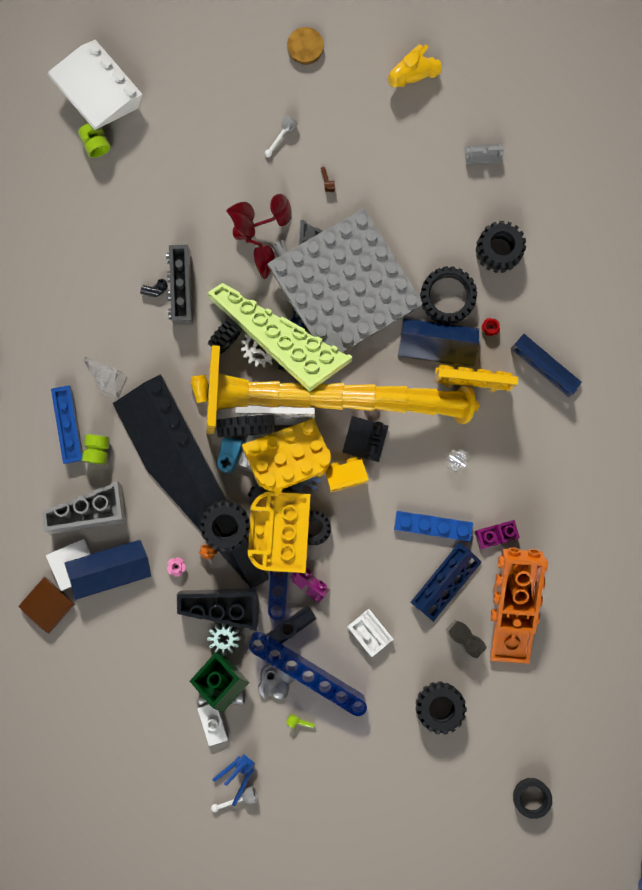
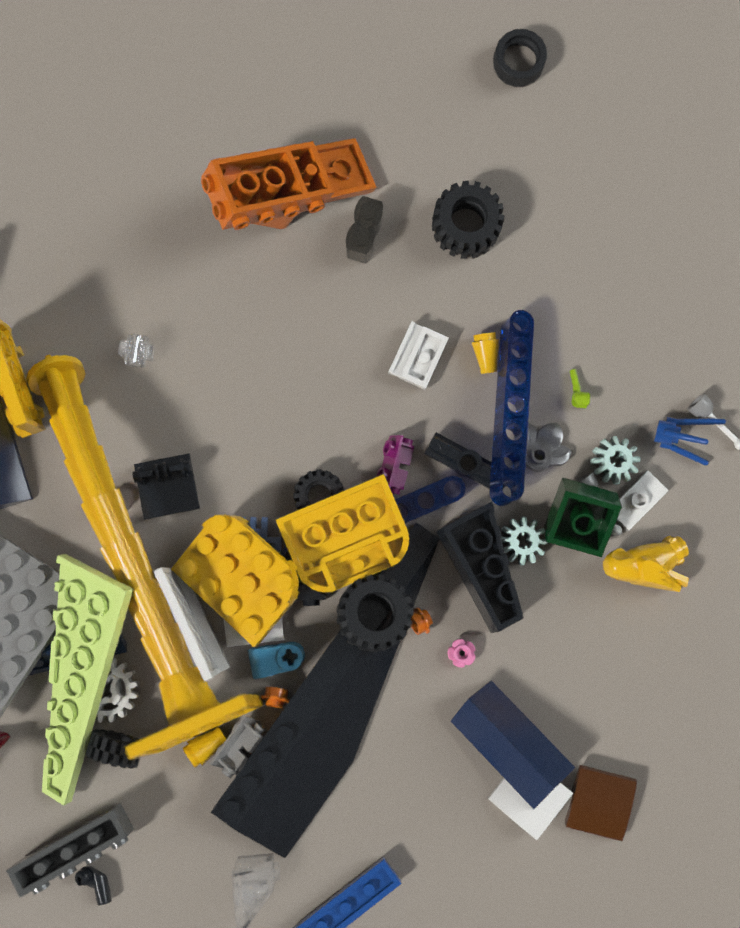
camera: 120 degrees left, 0 degrees up
light grey wedge [42,481,126,534] -> none
lime wheel [82,434,110,465] -> none
black tyre [216,415,275,438] -> none
yellow slope [325,457,369,493] -> none
blue plate [394,511,473,542] -> none
dark blue fence [410,543,482,622] -> none
magenta slope [475,520,520,549] -> none
none -> light grey hinge [209,715,266,778]
none -> orange plate [261,687,290,708]
none -> yellow cone [471,332,499,374]
none -> light aqua gear [590,436,641,485]
none -> yellow animal [603,536,689,592]

